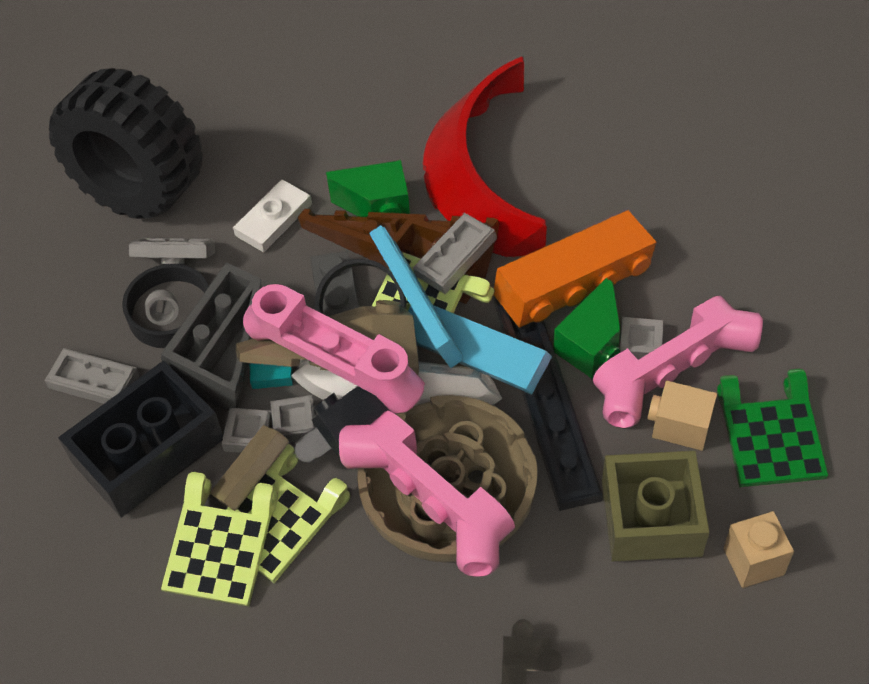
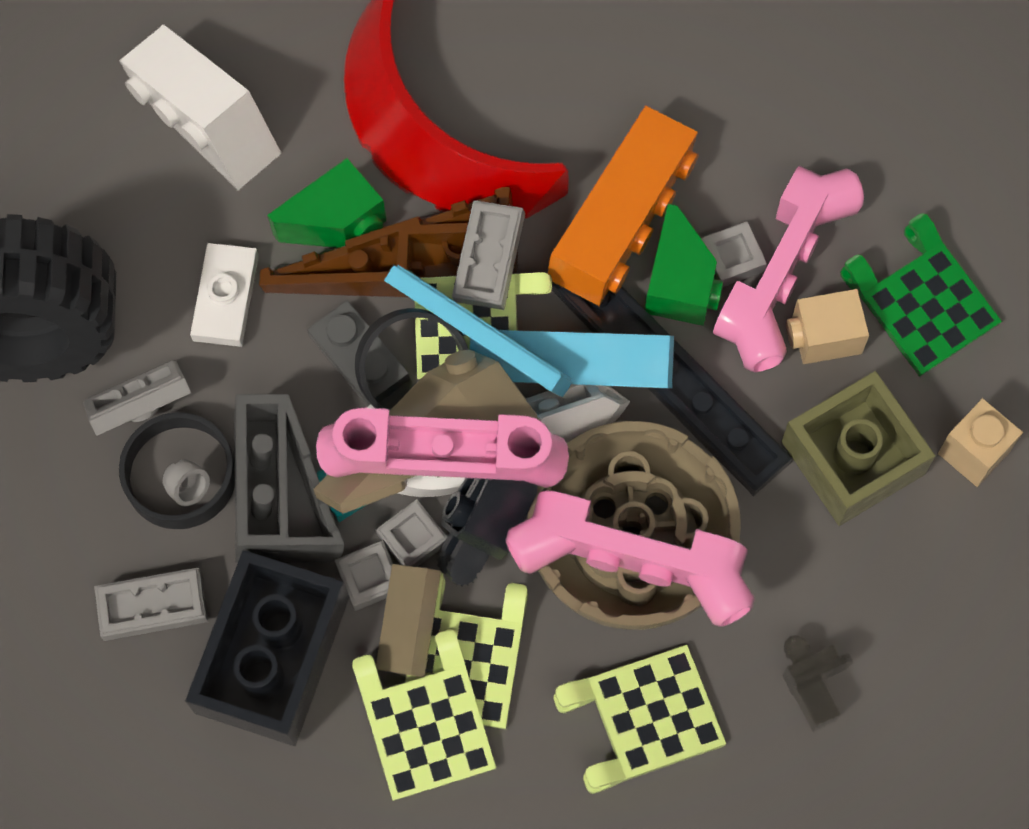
camera: 30 degrees left, 15 degrees up
none -> white wedge [119,24,282,190]
none -> yellowish green flag [553,645,726,794]

